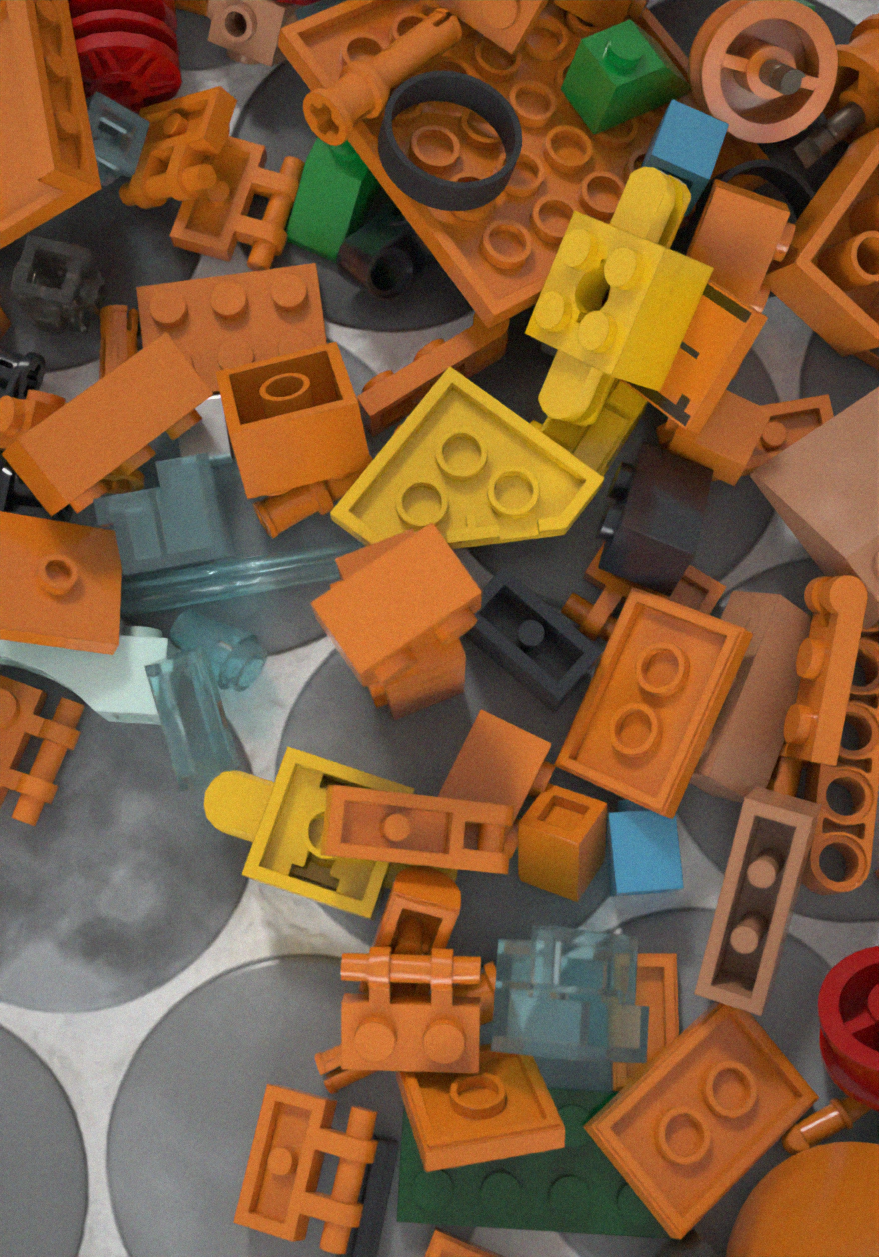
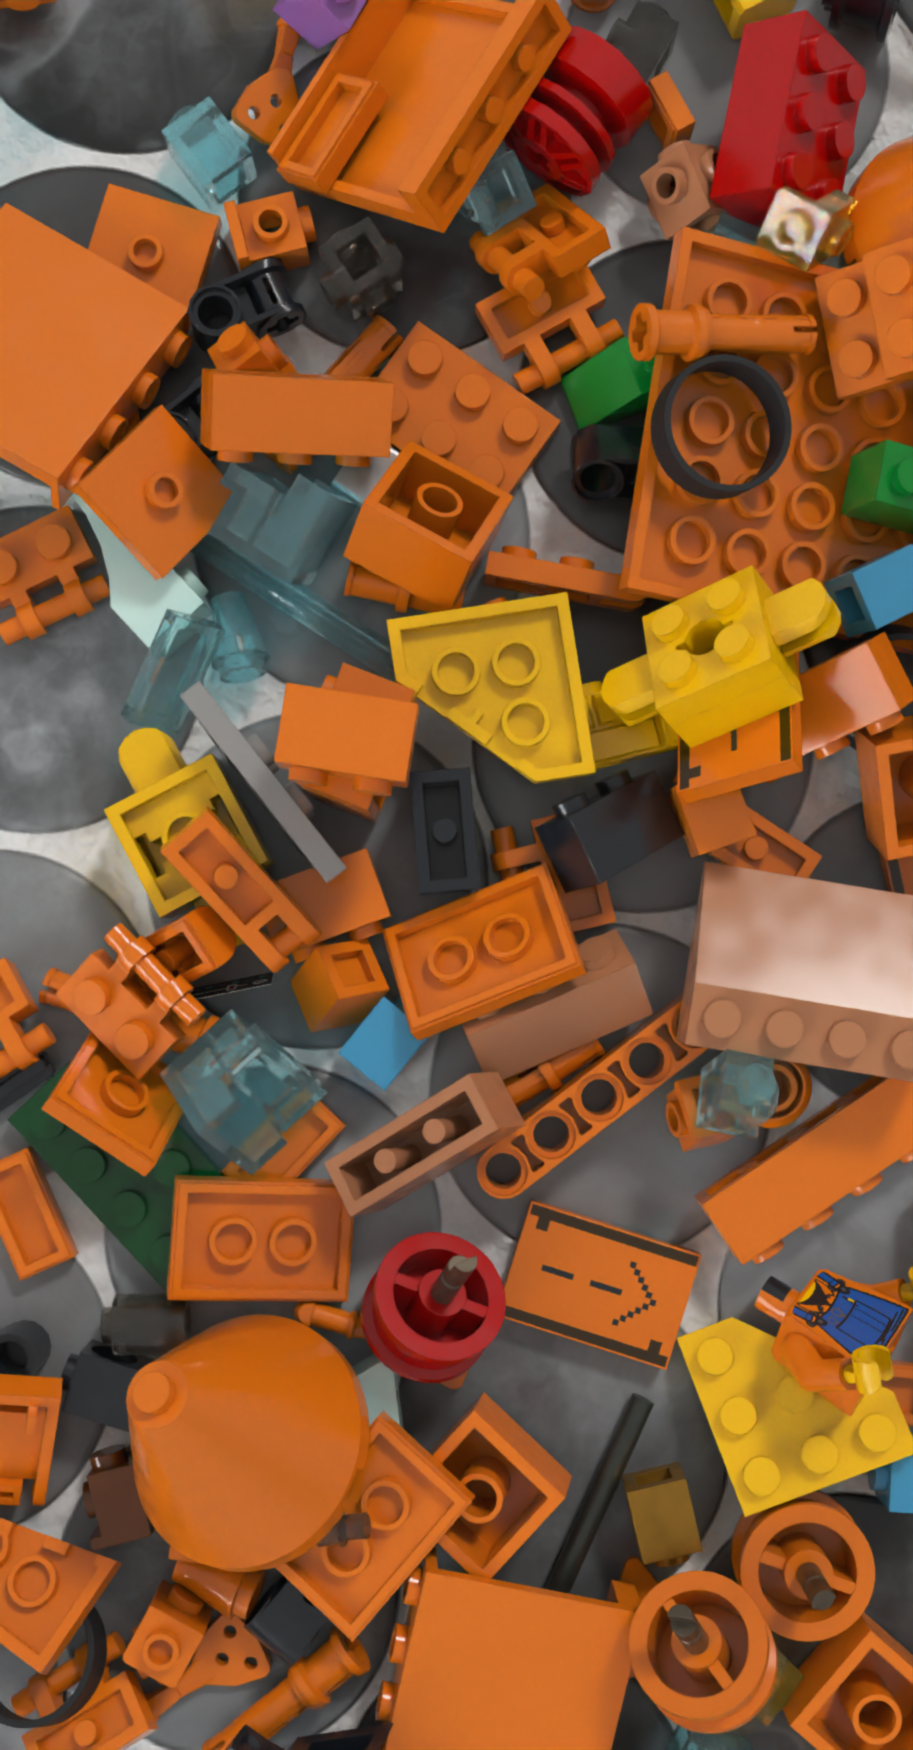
camera: 40 degrees right, 10 degrees up
orange plate [784,575,868,766] -> none
none -> light grey wing [180,681,347,884]
none -> black sticker [191,972,274,999]

